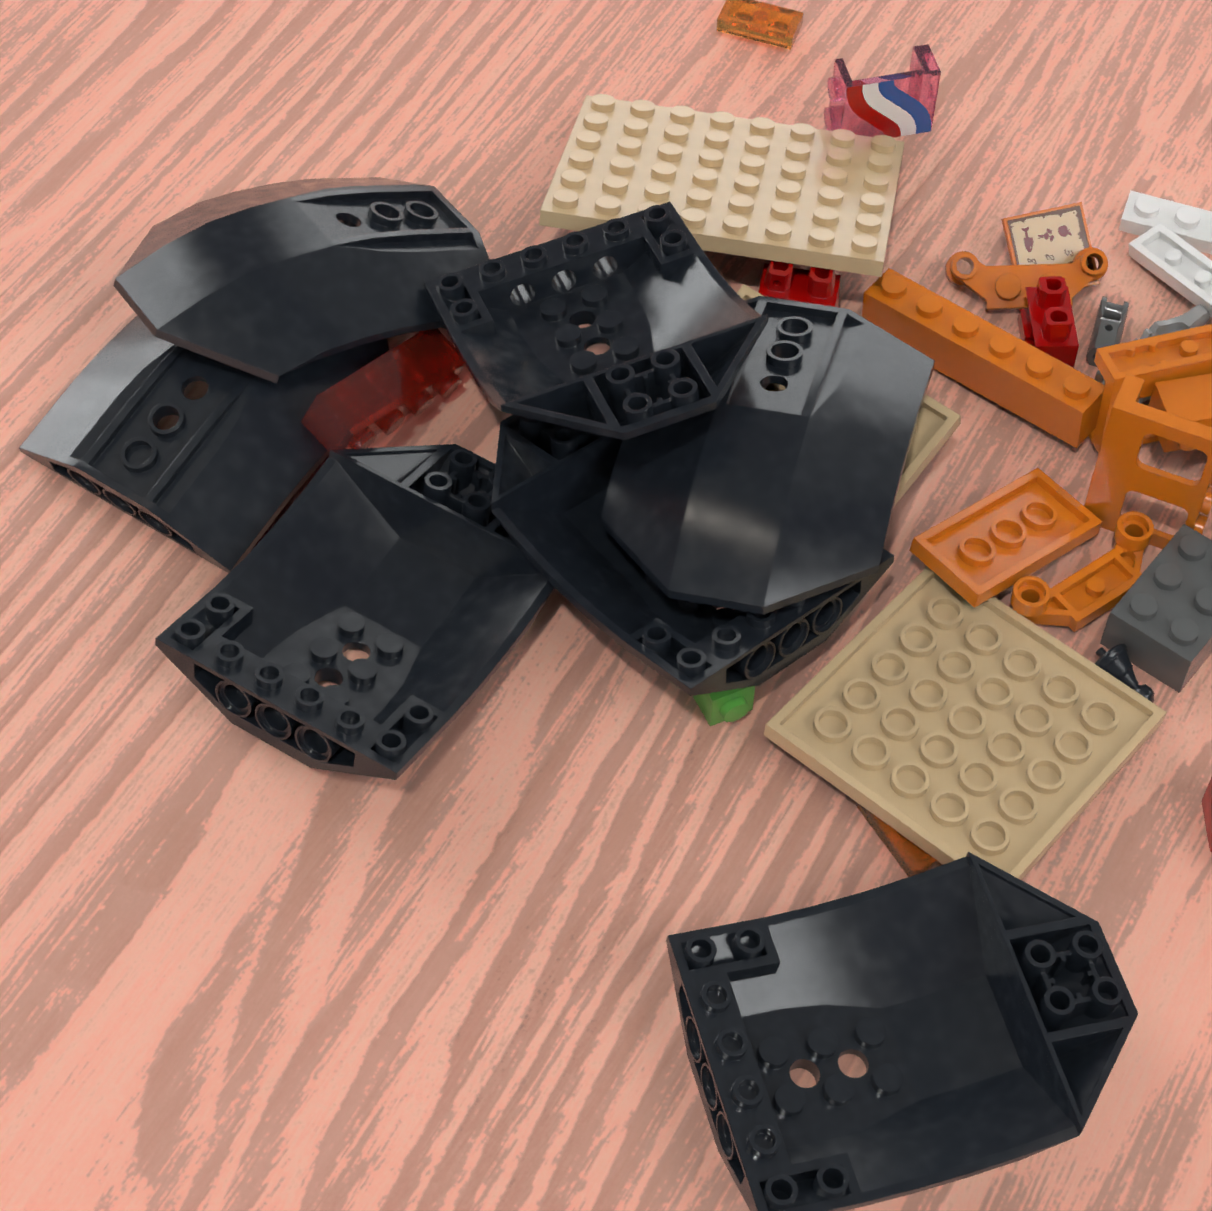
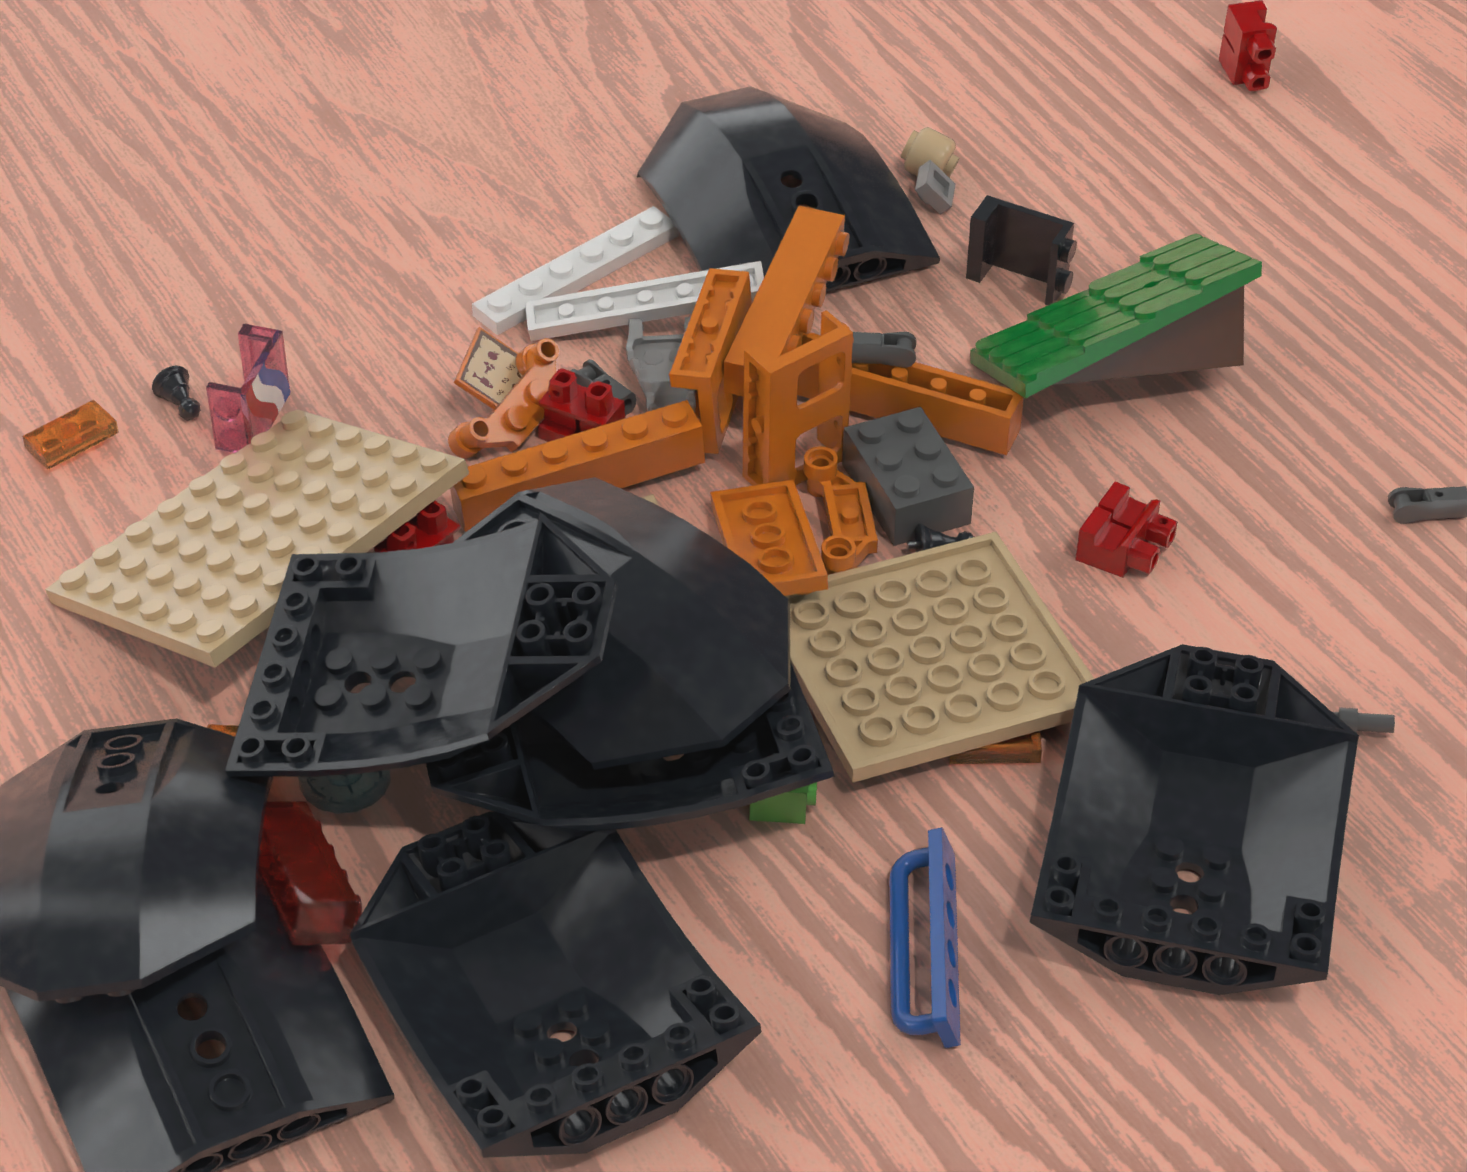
camera: 60 degrees left, 10 degrees down
none -> black piece [152,365,201,420]
none -> blue piece [889,827,961,1048]
none -> dark grey bar [1332,707,1395,733]

